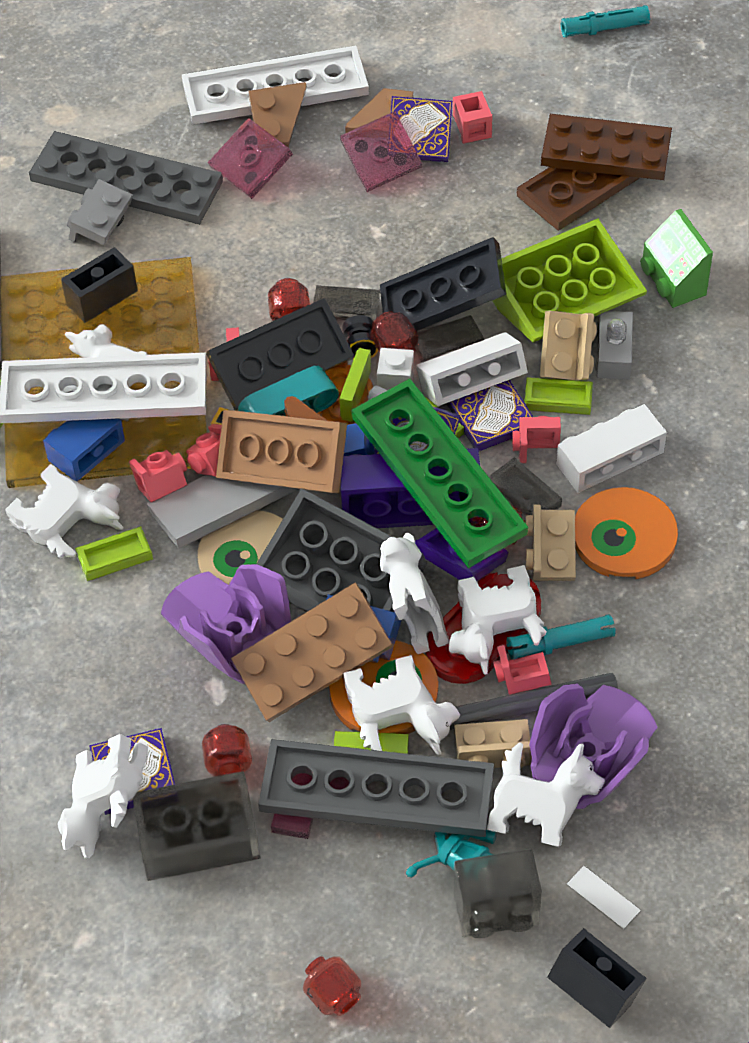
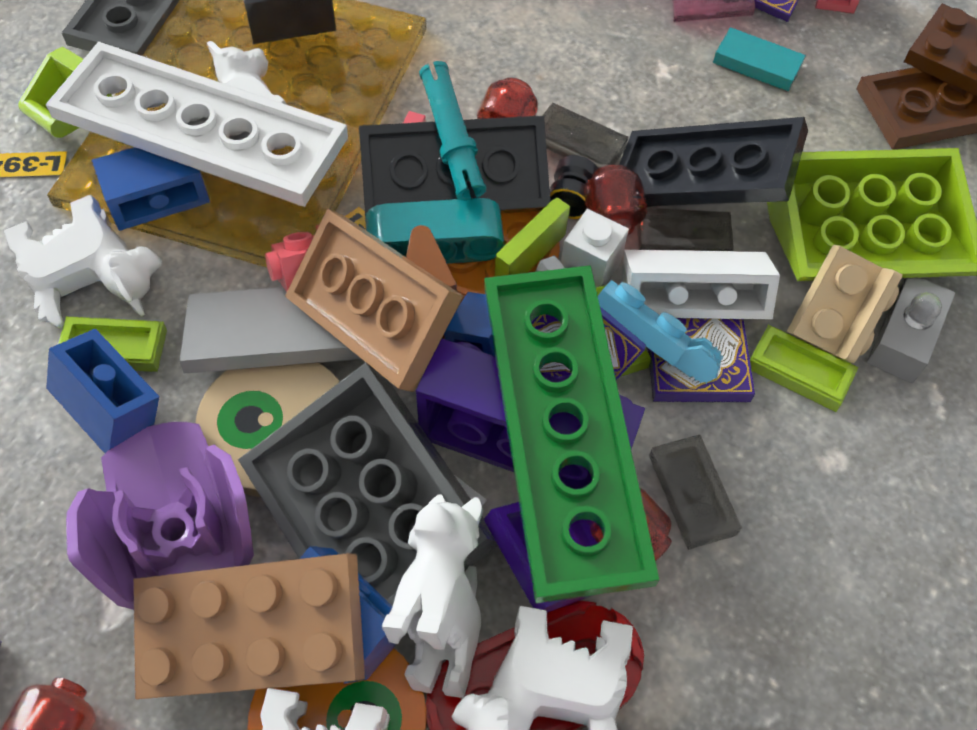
camera: 20 degrees right, 5 degrees up
coral brick [129,450,187,502] -> none
coral bracket [512,416,561,463] -> none
tan bracket [526,504,576,581] -> none
white brick [556,404,667,493] -> none
orange tile [575,487,678,579] -> none
none -> blue brick [46,328,160,453]
none -> teal pin [419,61,487,201]
none -> medium azure hinge [598,280,723,384]
none -> teal tile [713,27,806,92]

